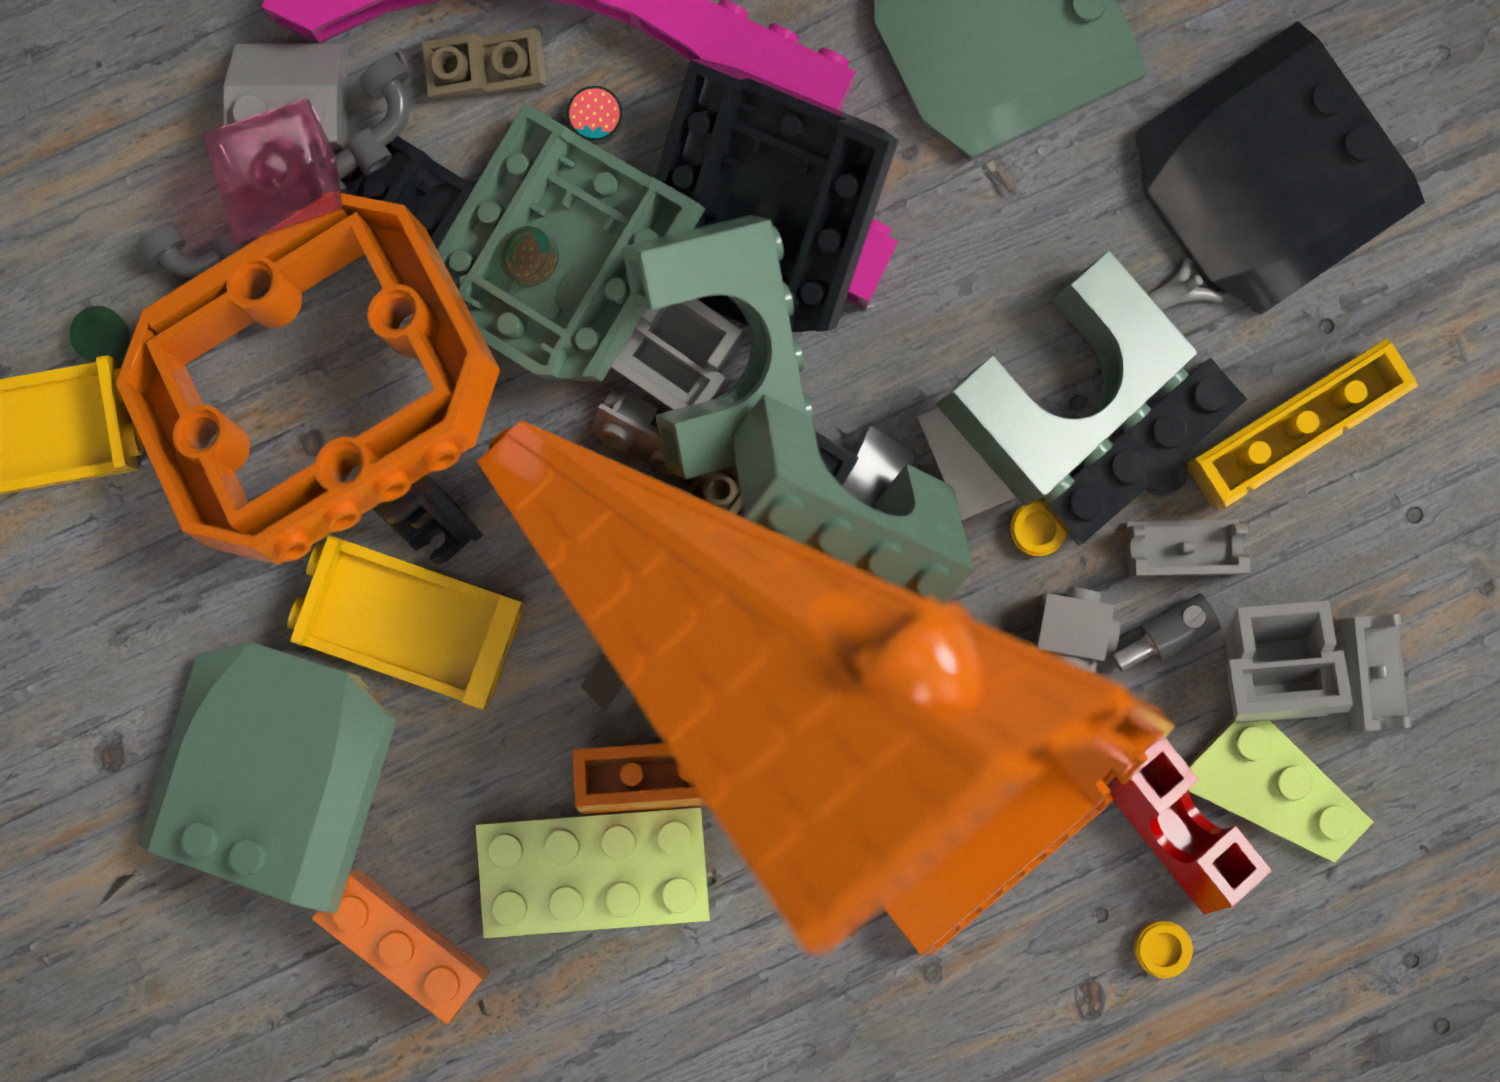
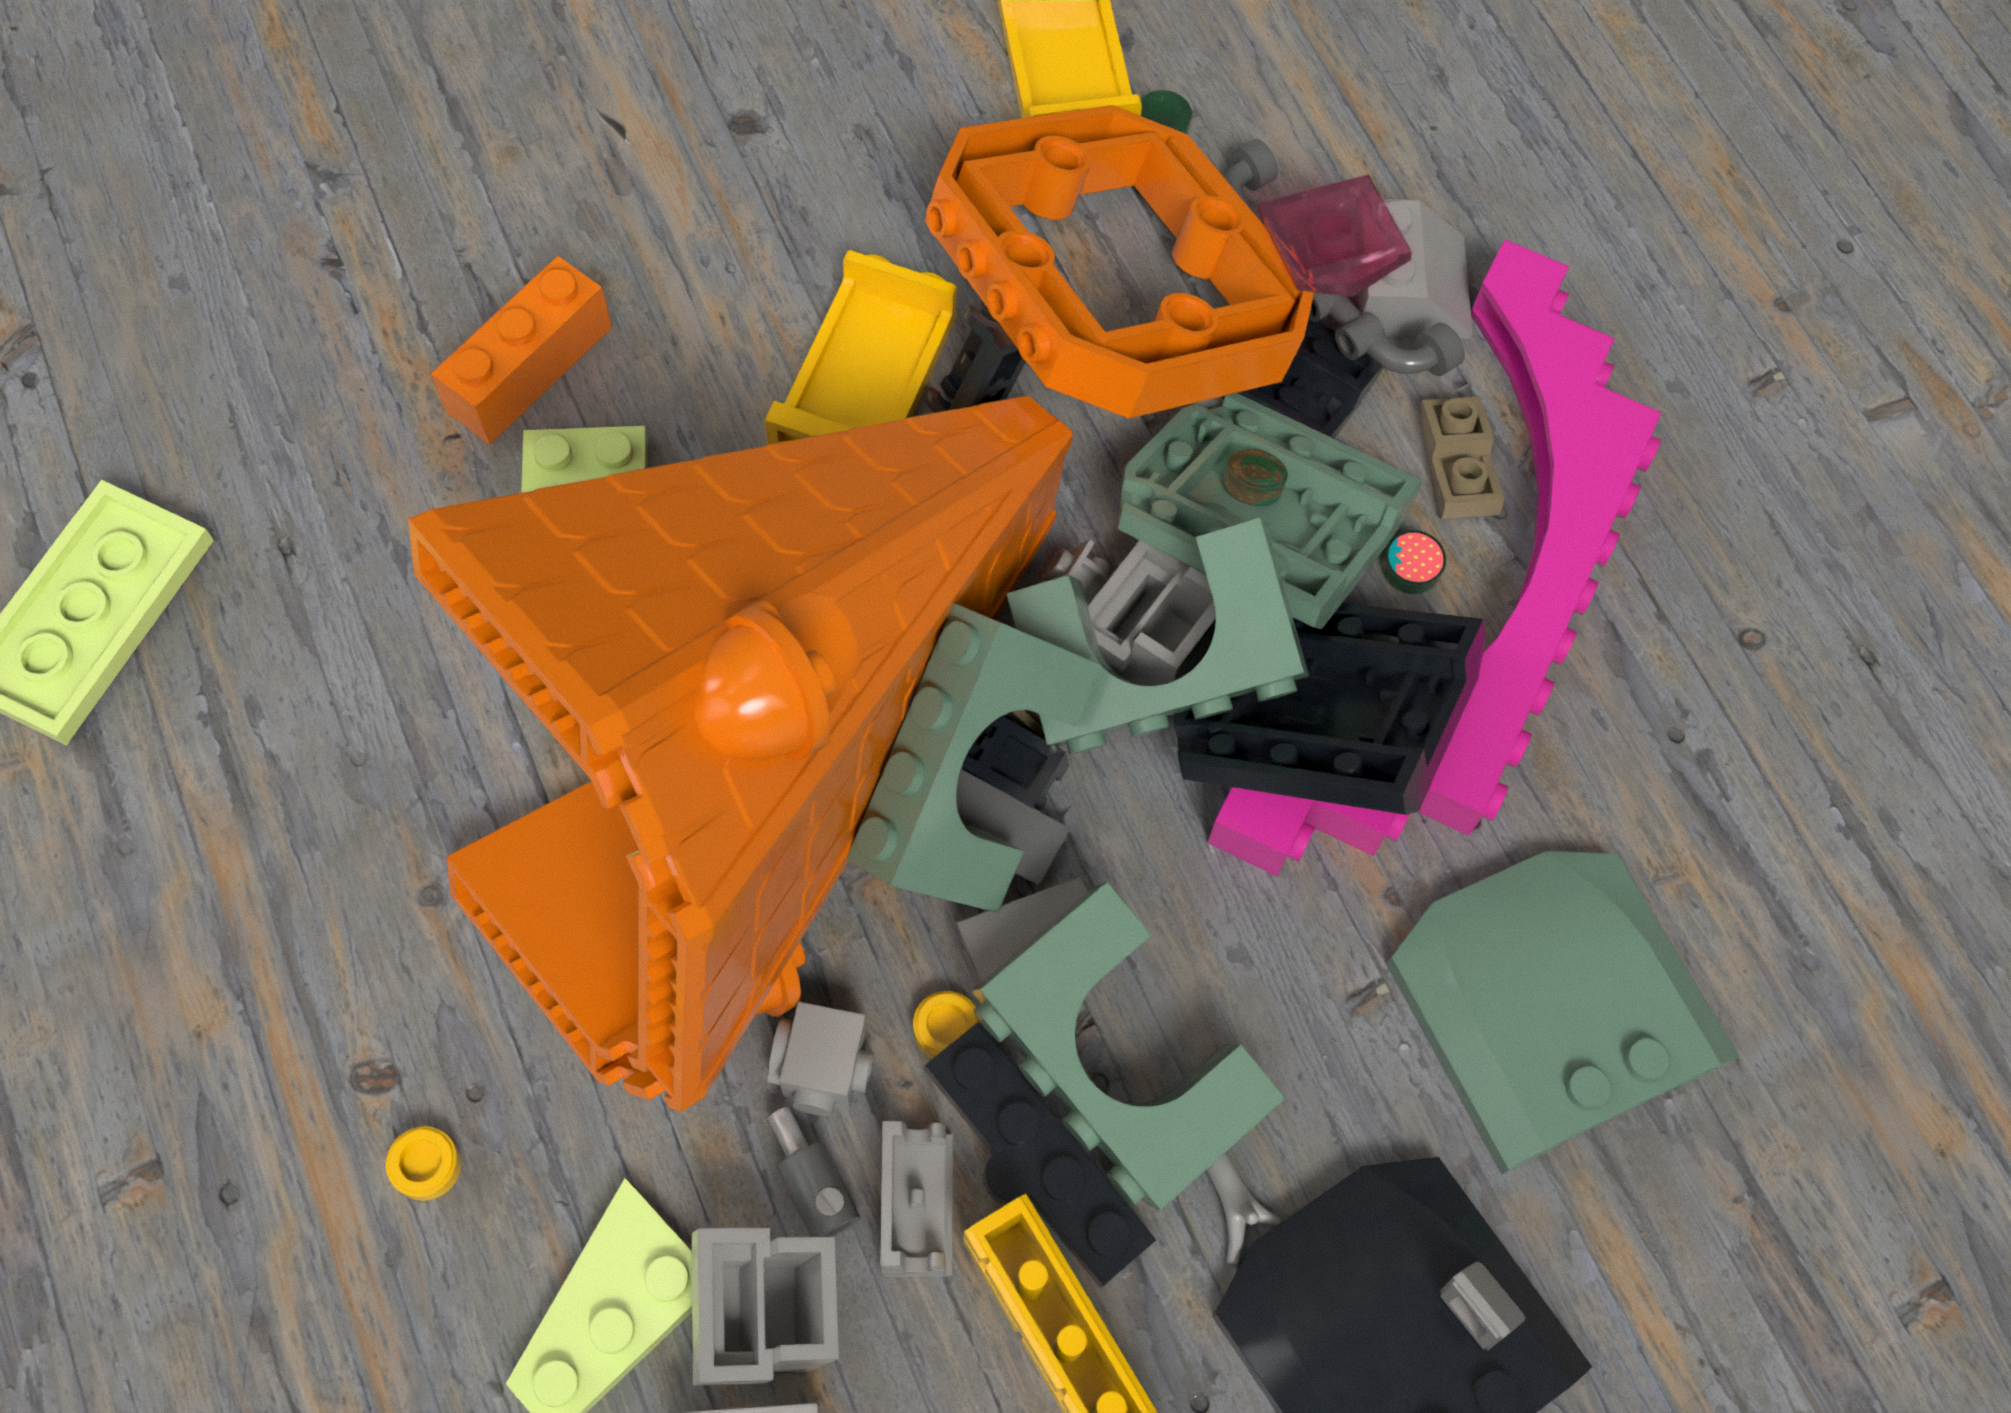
camera: 90 degrees right, 20 degrees down
sand green wedge [137,642,397,913] -> none
red arch [1107,738,1272,915] -> none
none -> light grey slope [1440,1262,1525,1351]

